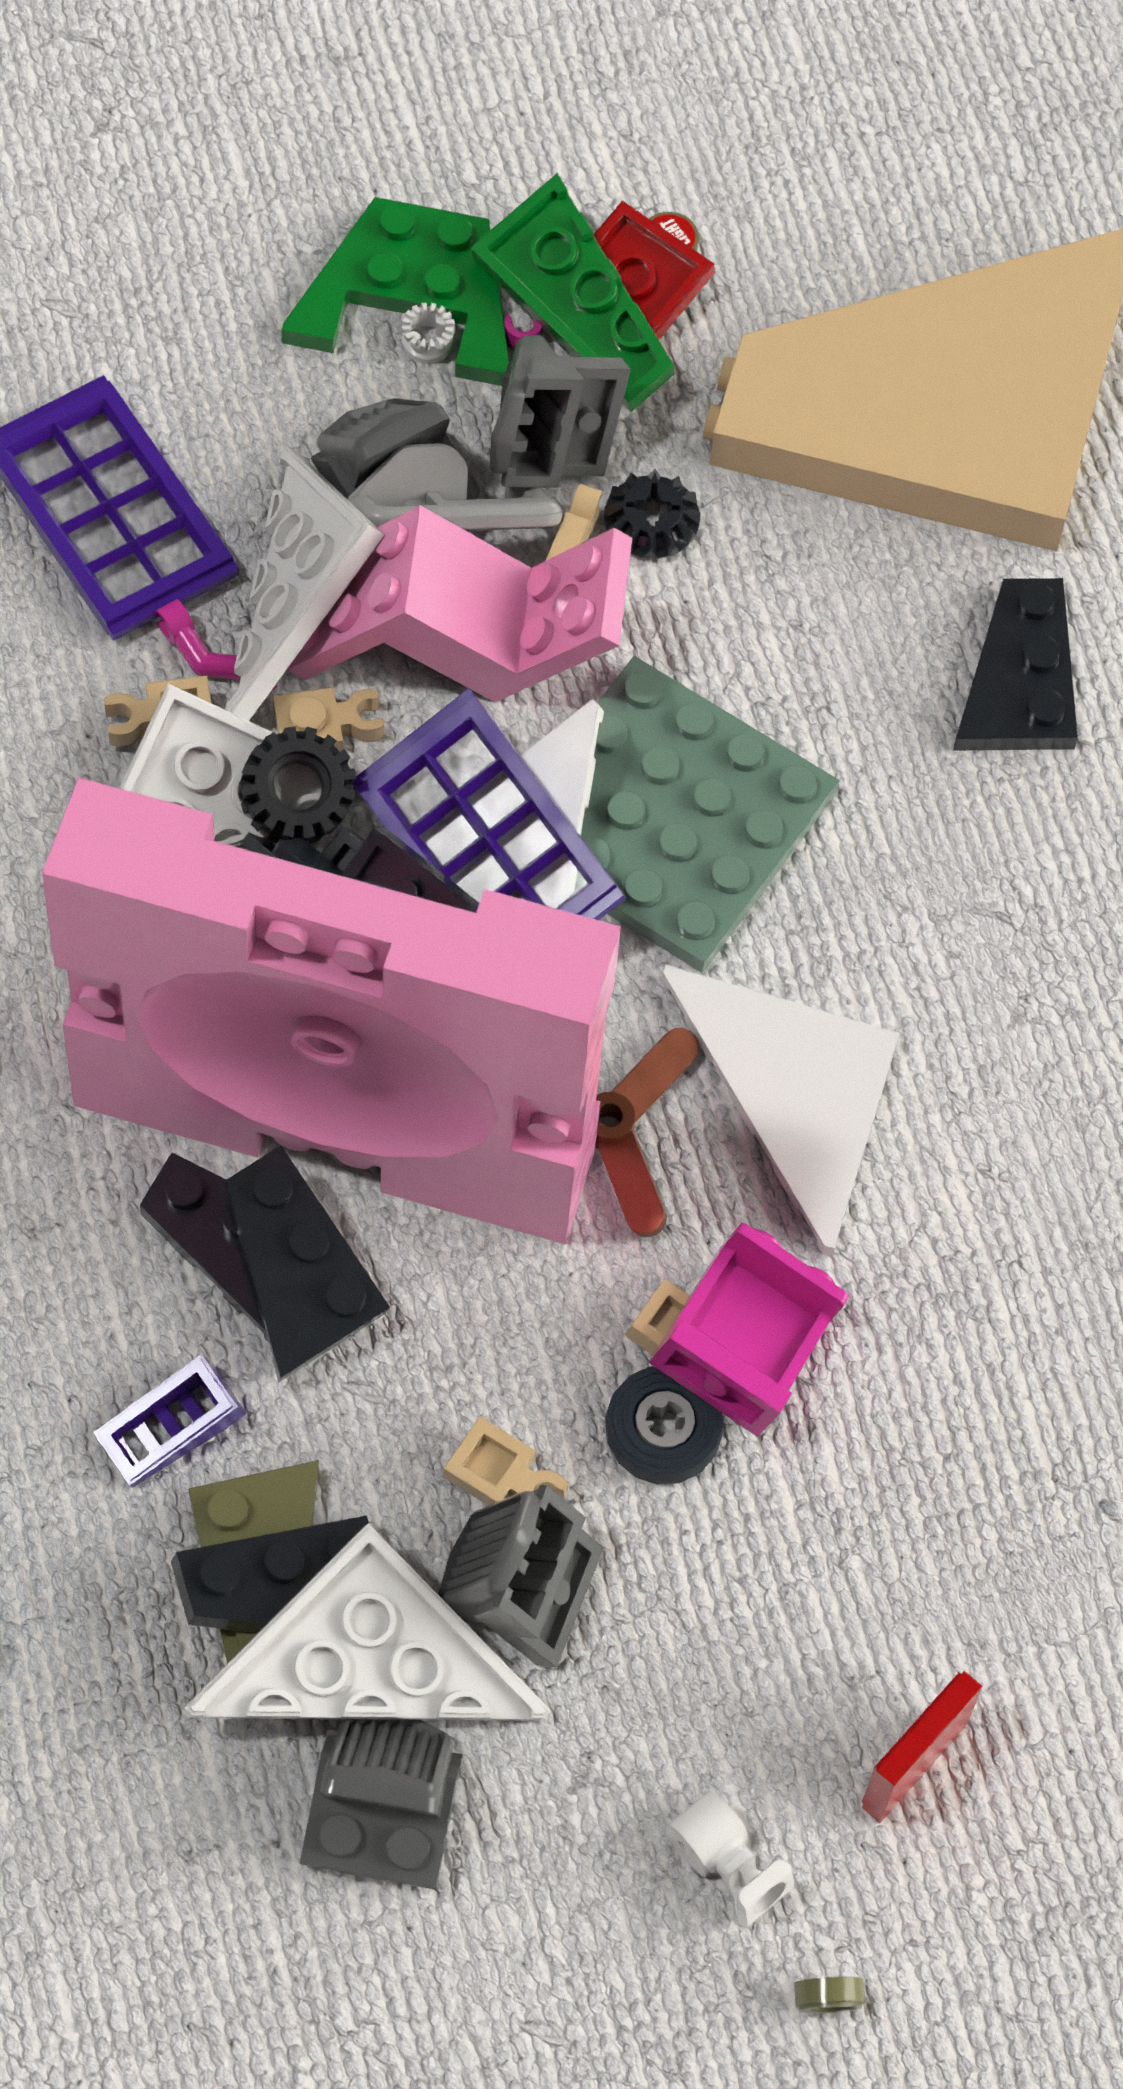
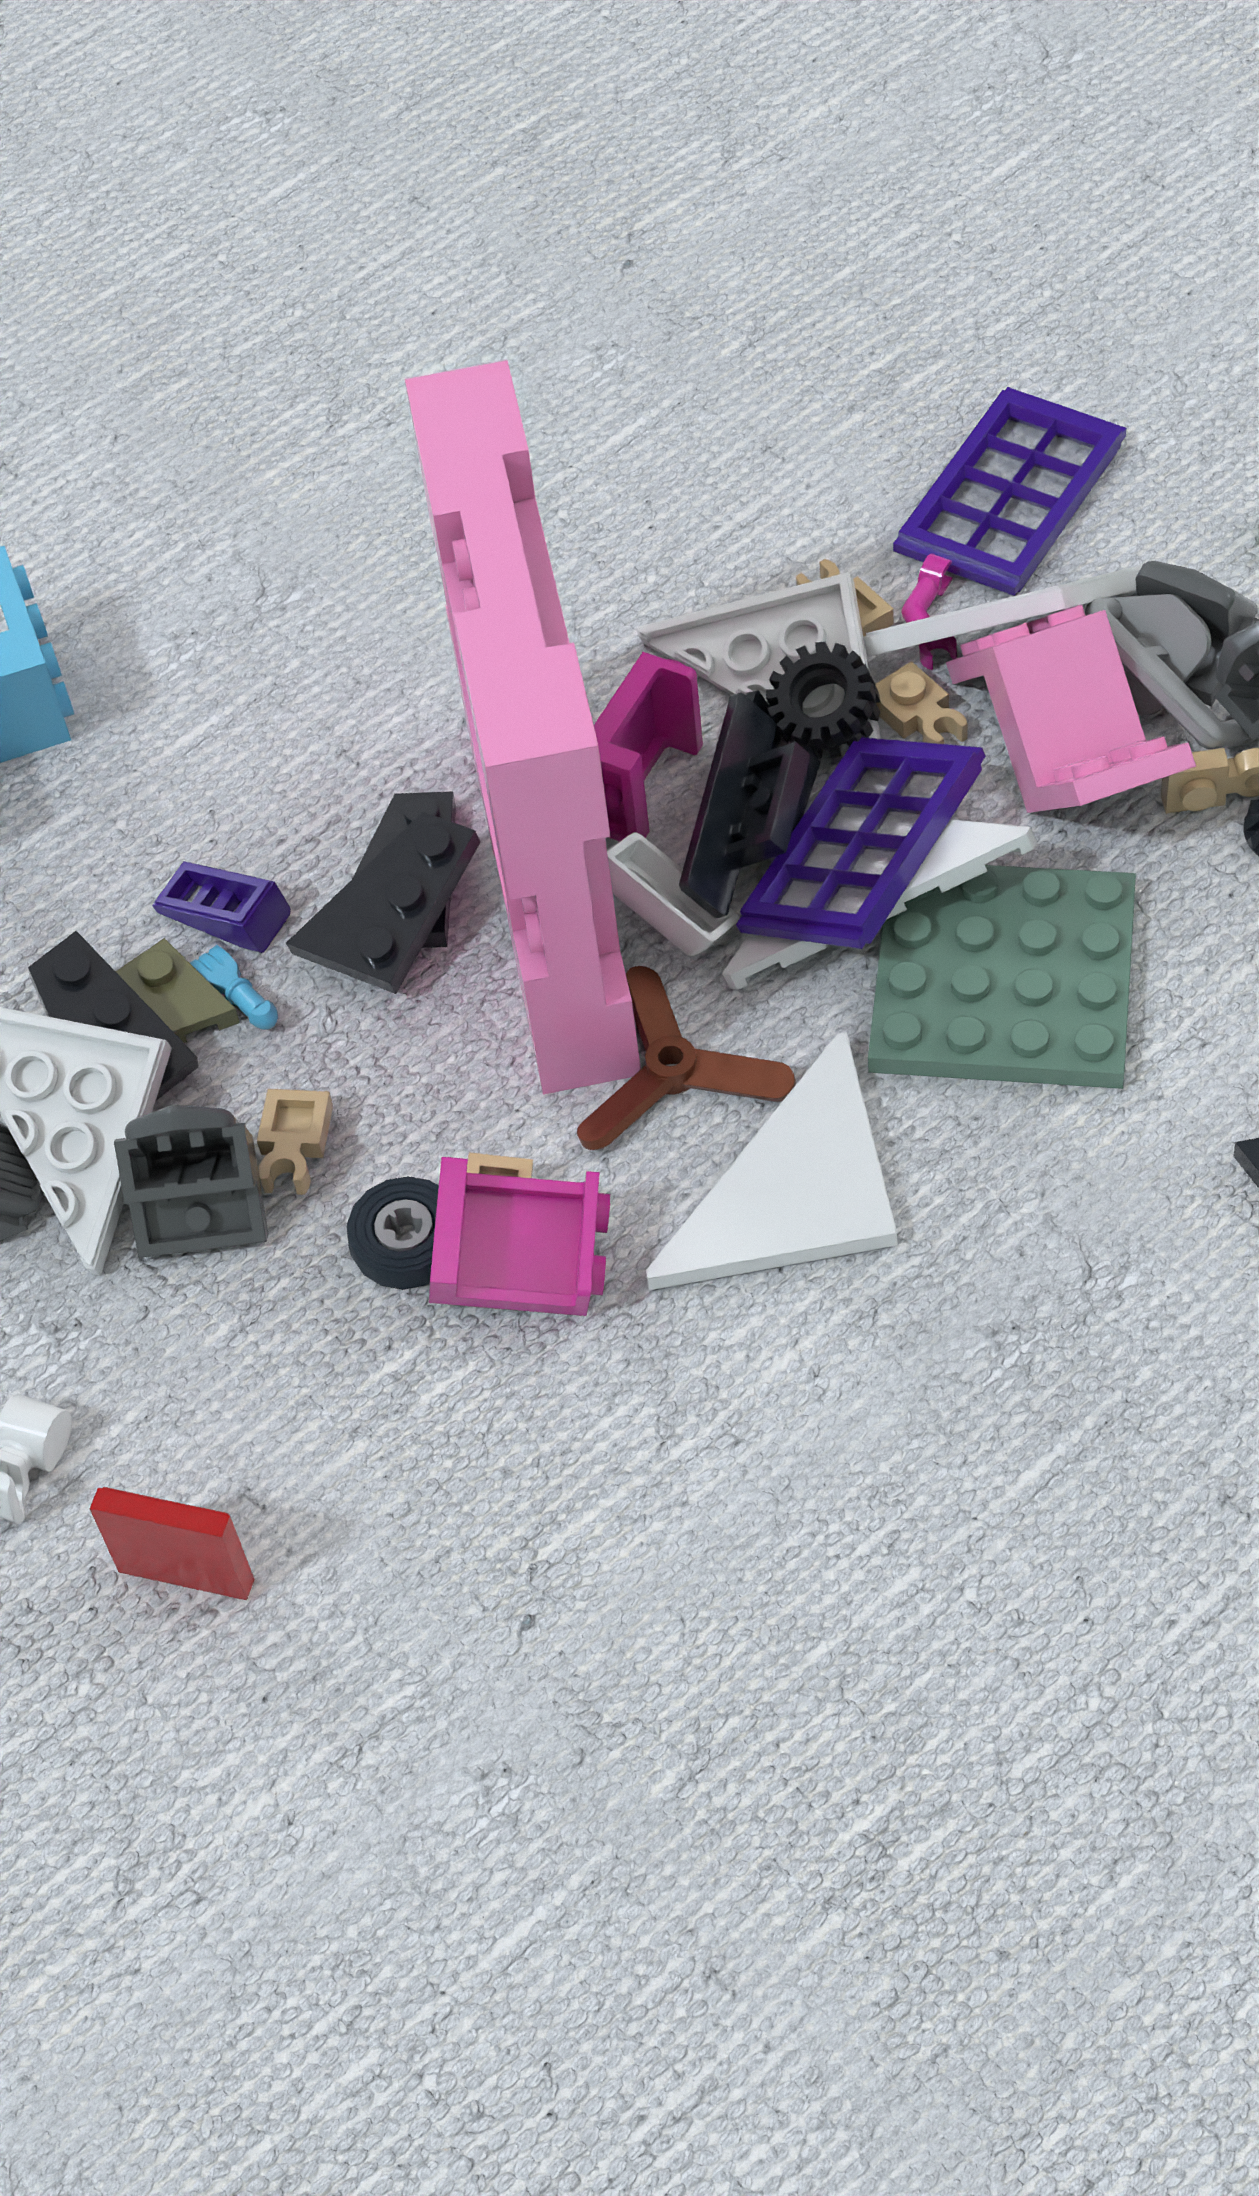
camera: 75 degrees right, 10 degrees down
none -> medium azure piece [190,945,278,1030]

